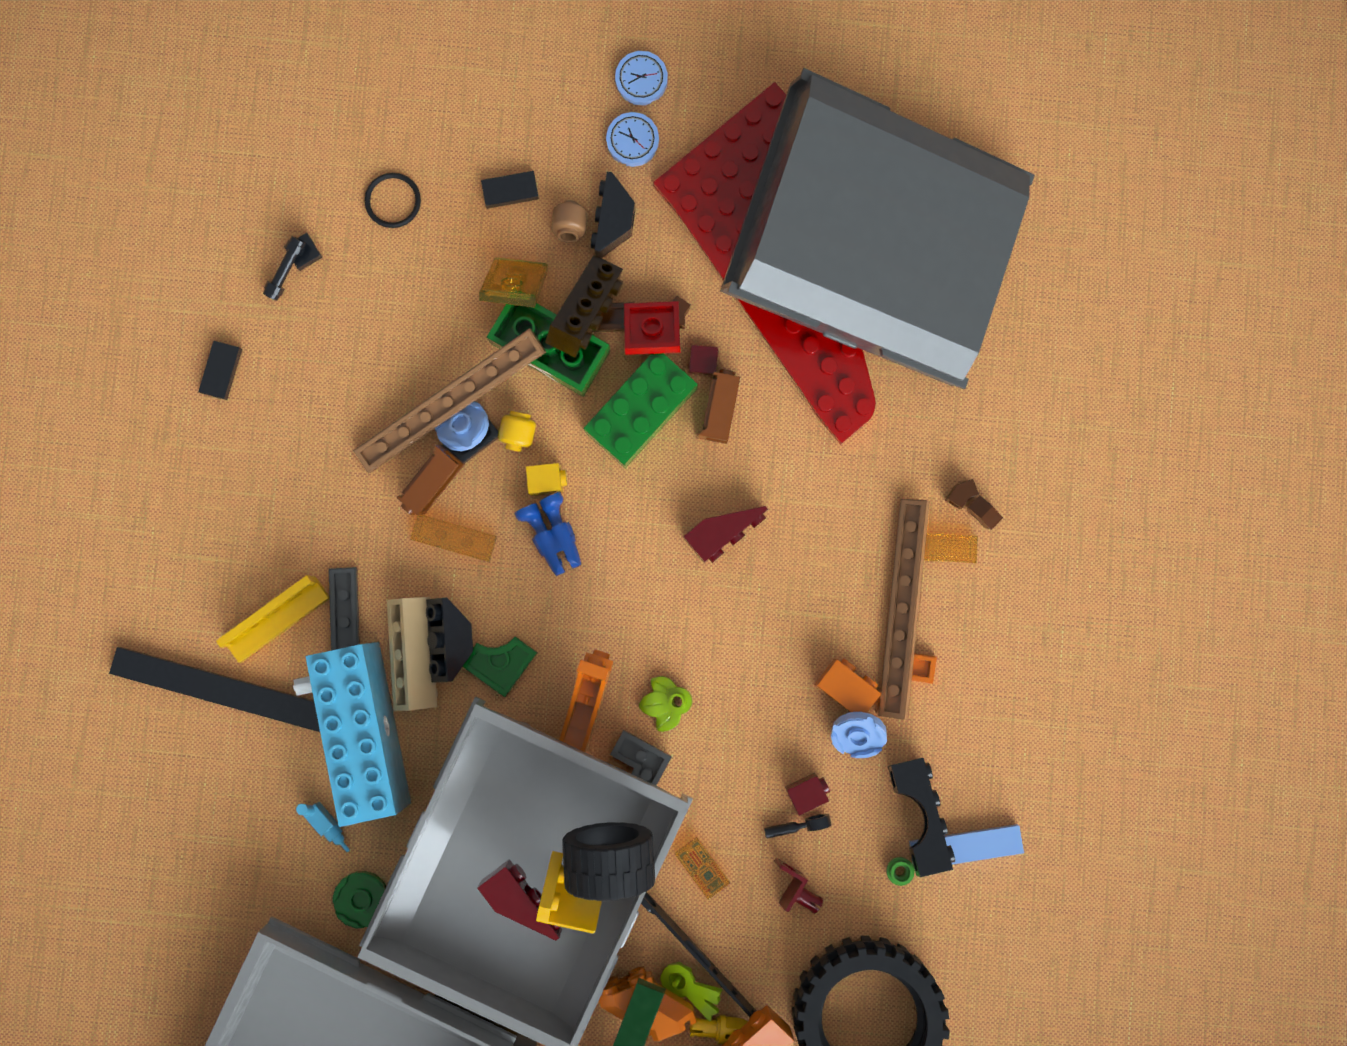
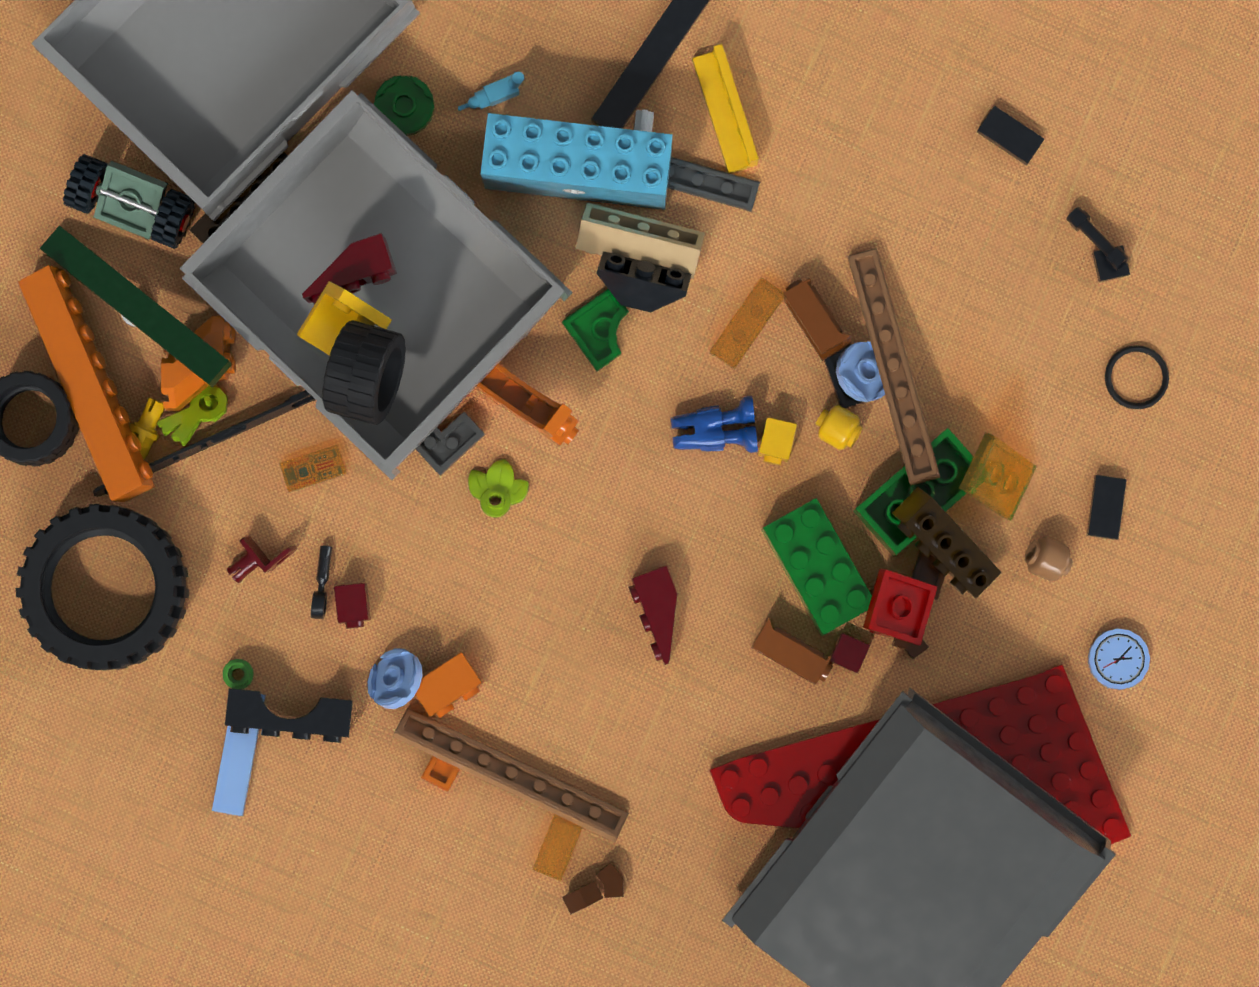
camera: 105 degrees right, 0 degrees up
black slope [591,172,636,258] -> none
light blue tile [615,51,668,106] -> none

